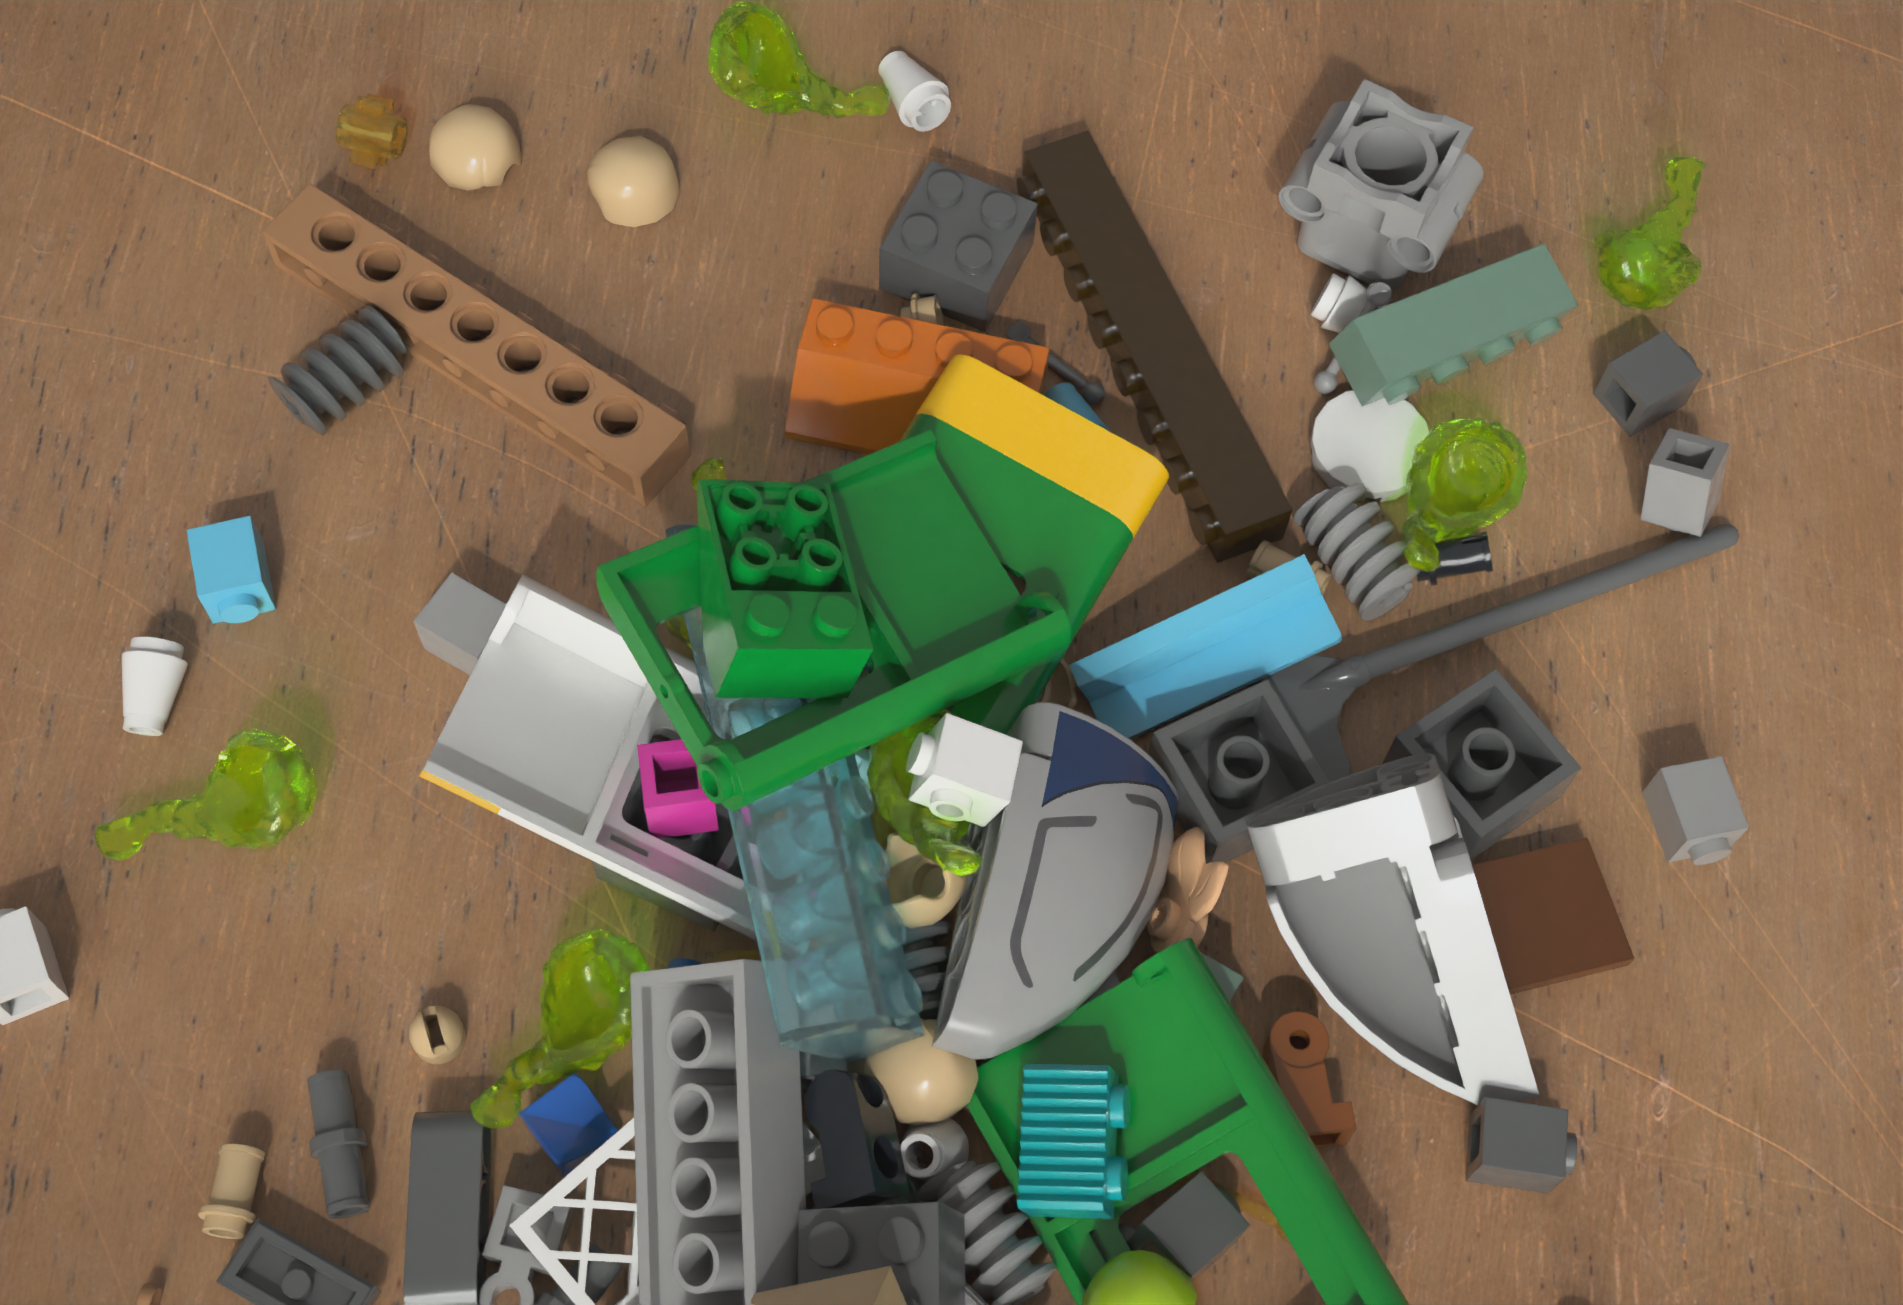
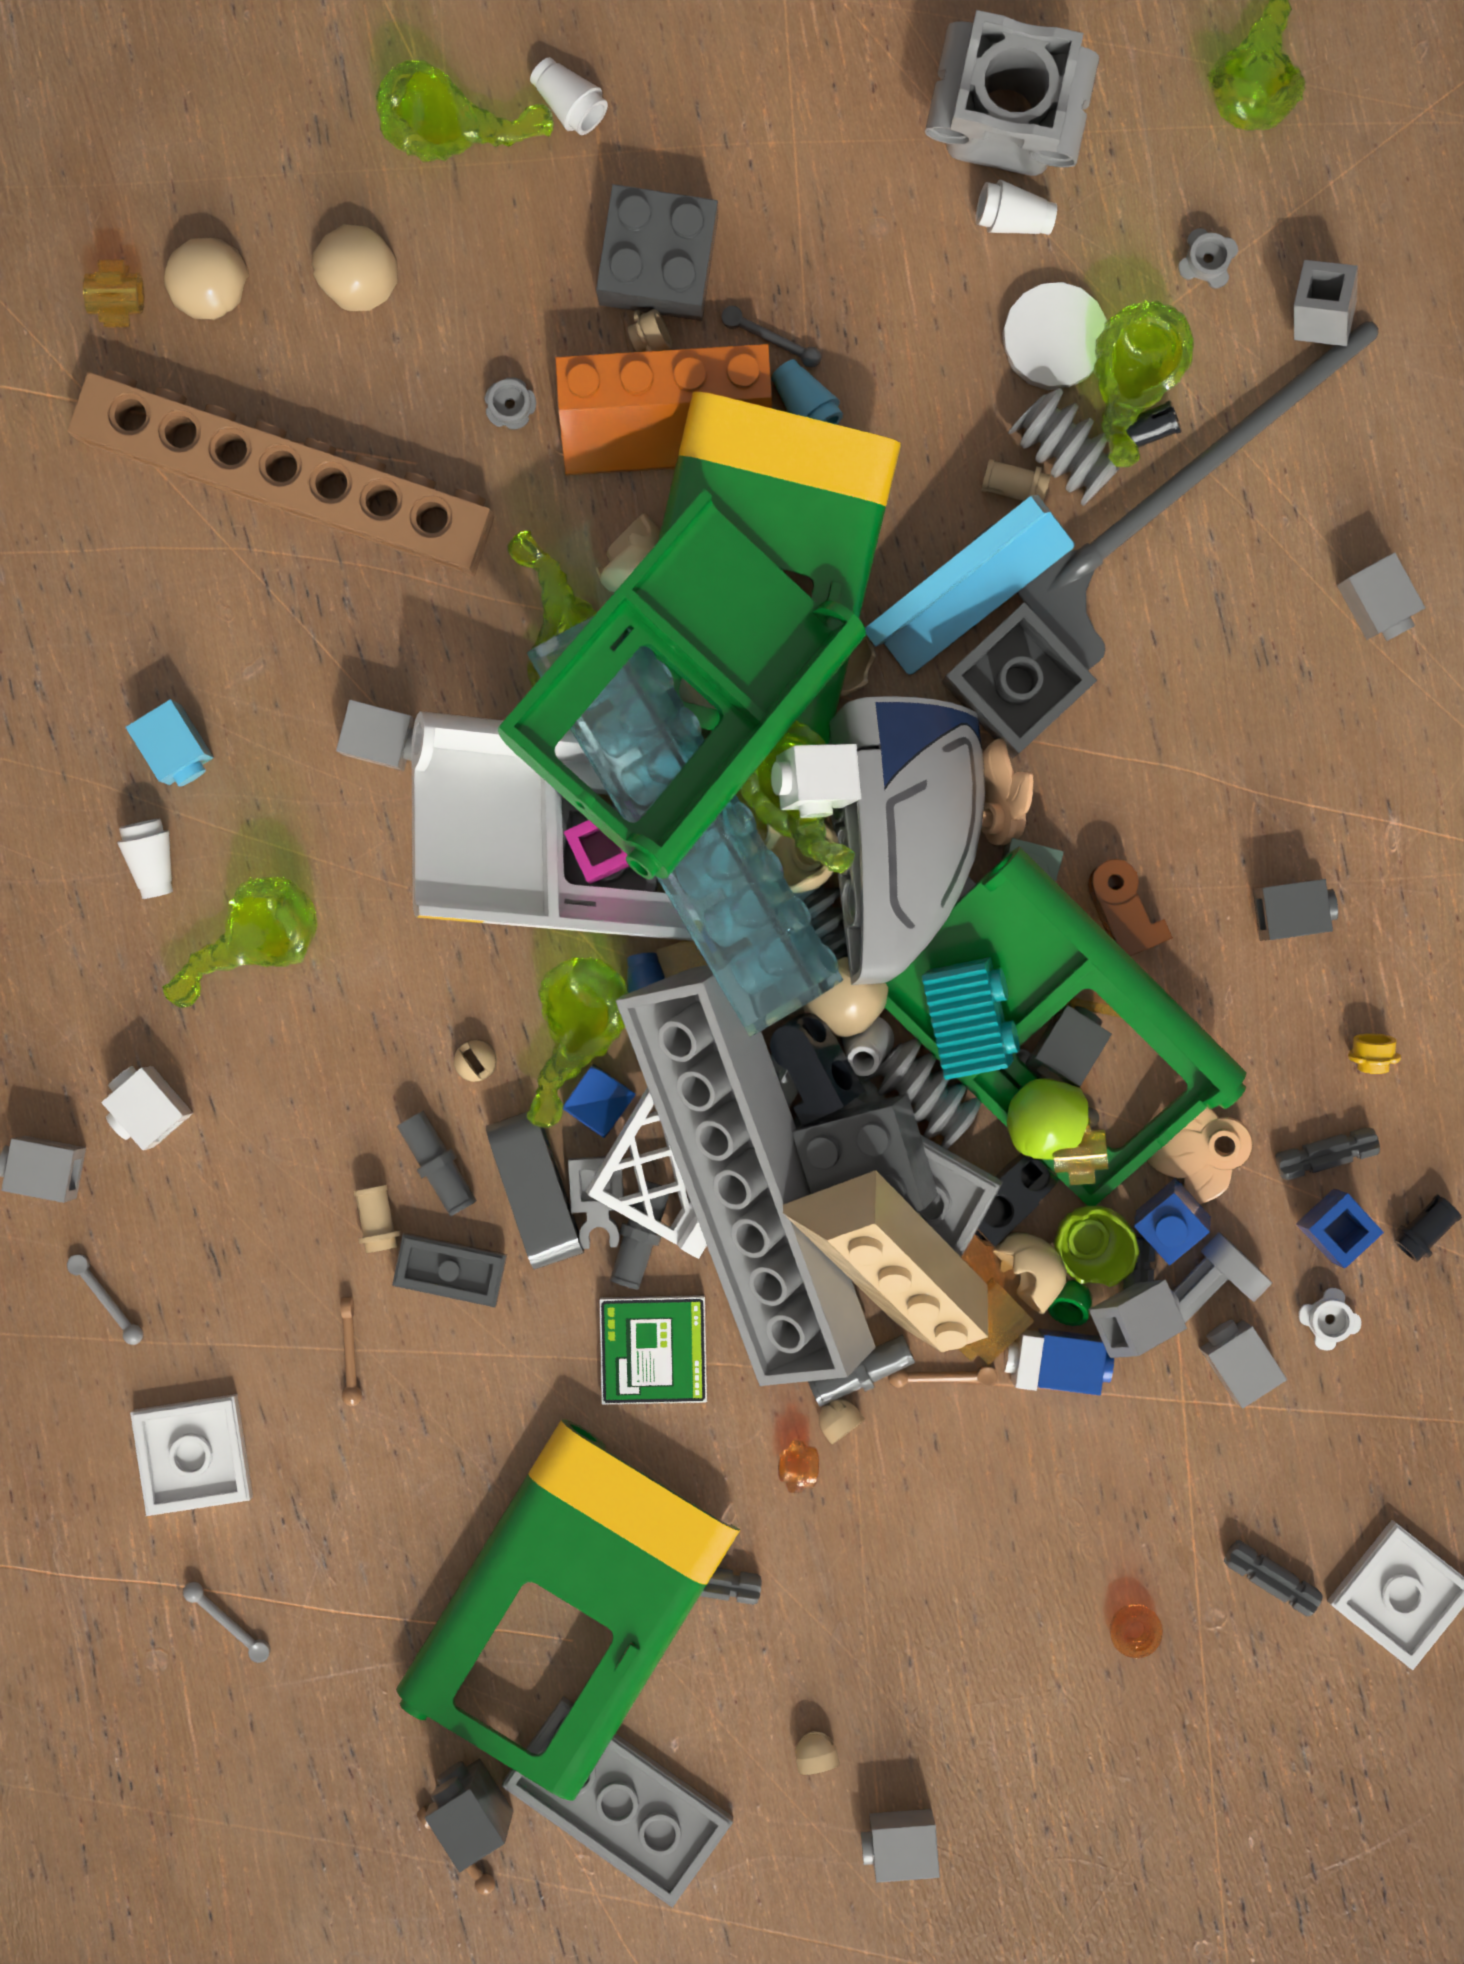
camera: 20 degrees left, 25 degrees up
dark grey piece [268,305,407,436] -> none
green slope [697,479,874,698] -> none
dark brown brick [1017,131,1293,563] -> none
light grey panel [1246,754,1540,1105] -> none
light grey hinge [1314,282,1392,394] -> none
sand green brick [1329,244,1578,407] -> none
dark grey brick [1382,669,1582,860] -> none
reddish brown tile [1472,837,1635,995] -> none
dark grey brick [1593,331,1703,437] -> none
none -> light grey plate [485,378,536,430]
none -> light grey plate [1178,228,1238,289]

